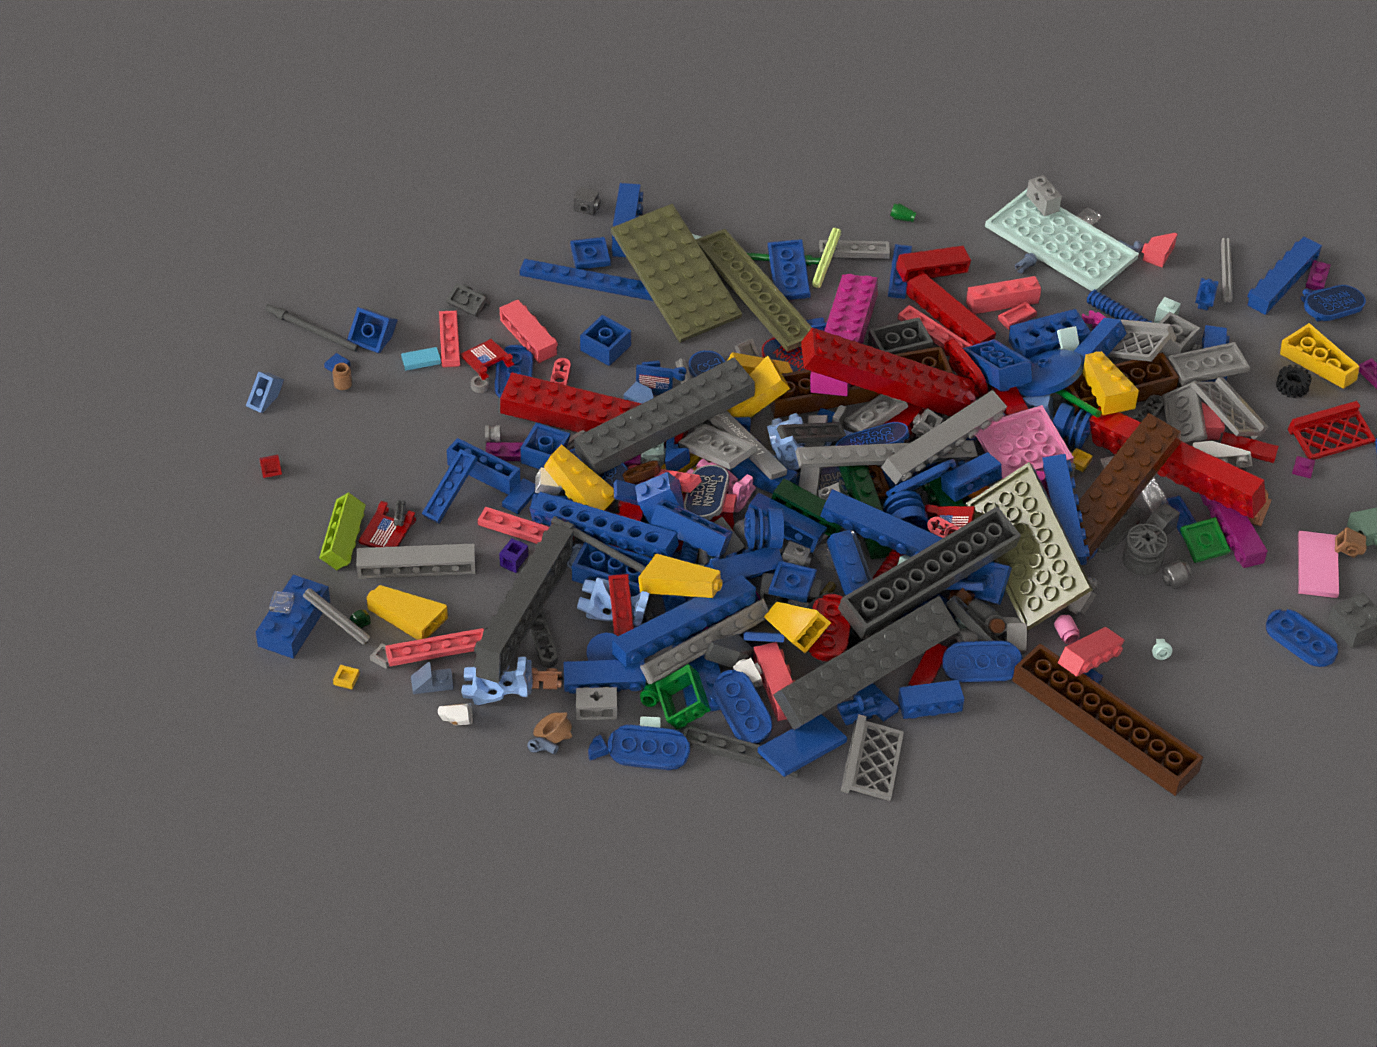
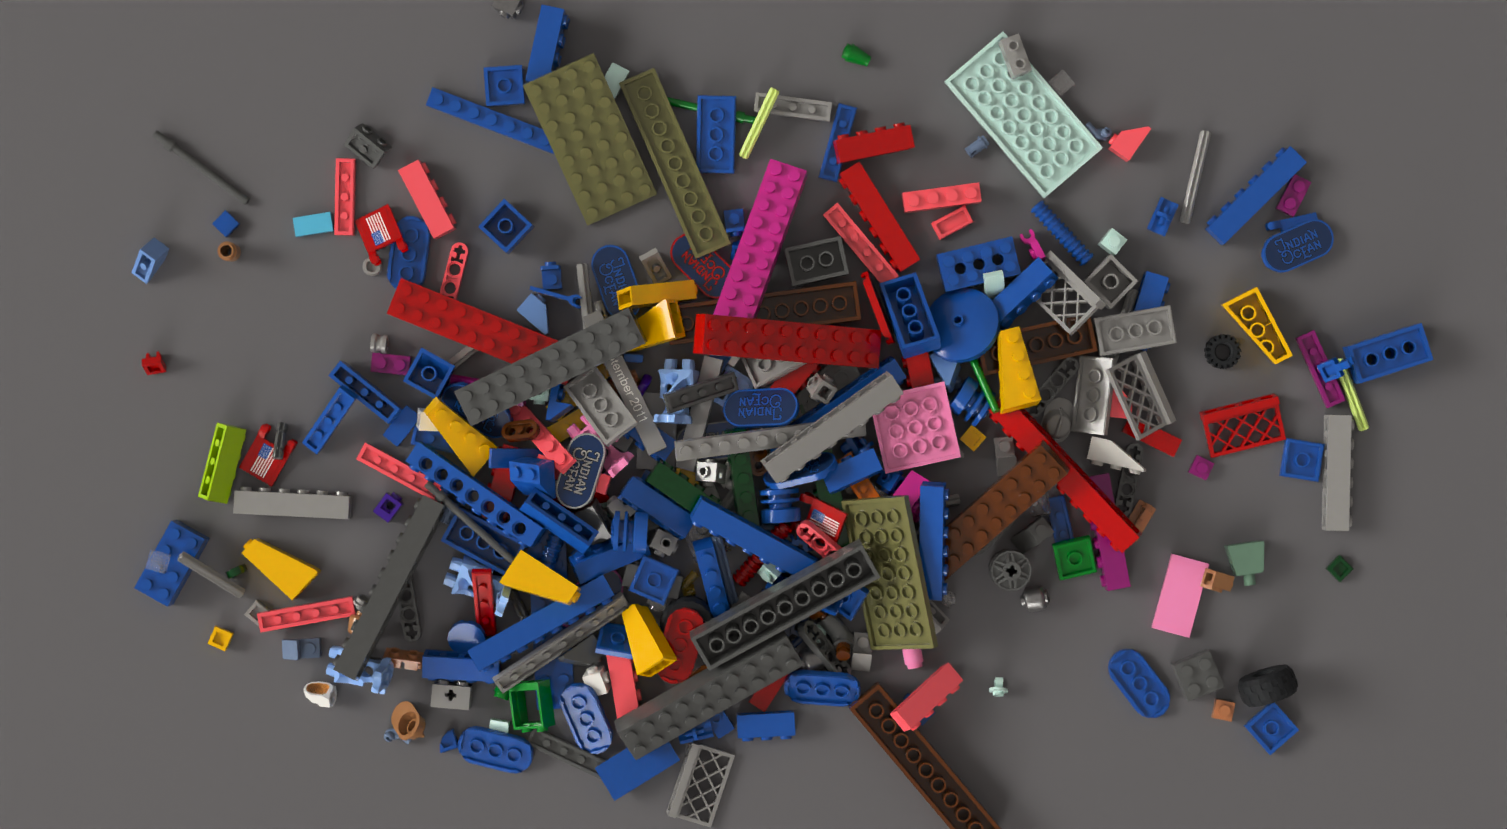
camera: 15 degrees right, 40 degrees up
blue slope [347,307,398,353] -> none

